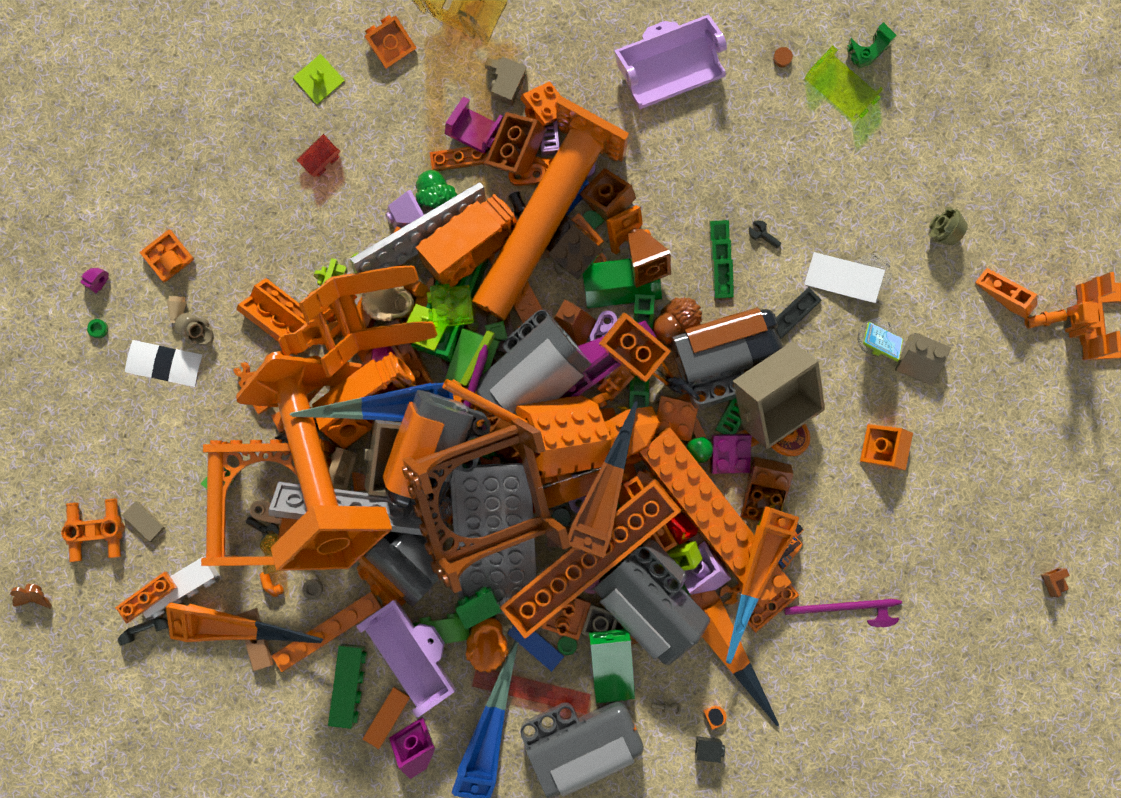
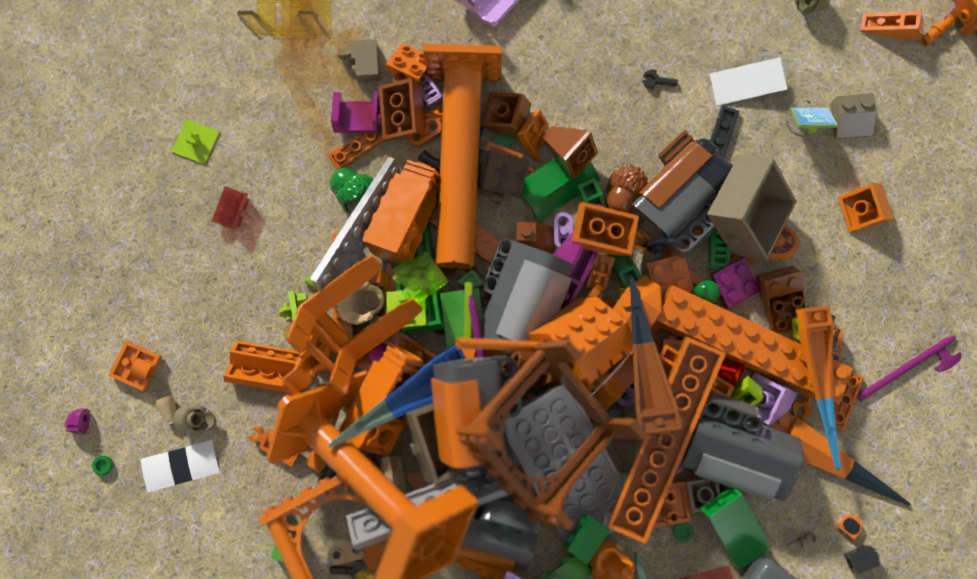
camera: 20 degrees left, 5 degrees down
orange plate [364,15,416,69] -> none
lavender slope [385,190,424,228] -> none
blue tile [507,625,564,672] -> none
green slope [709,220,734,298] -> none
none -> dark orange tile [658,130,697,165]

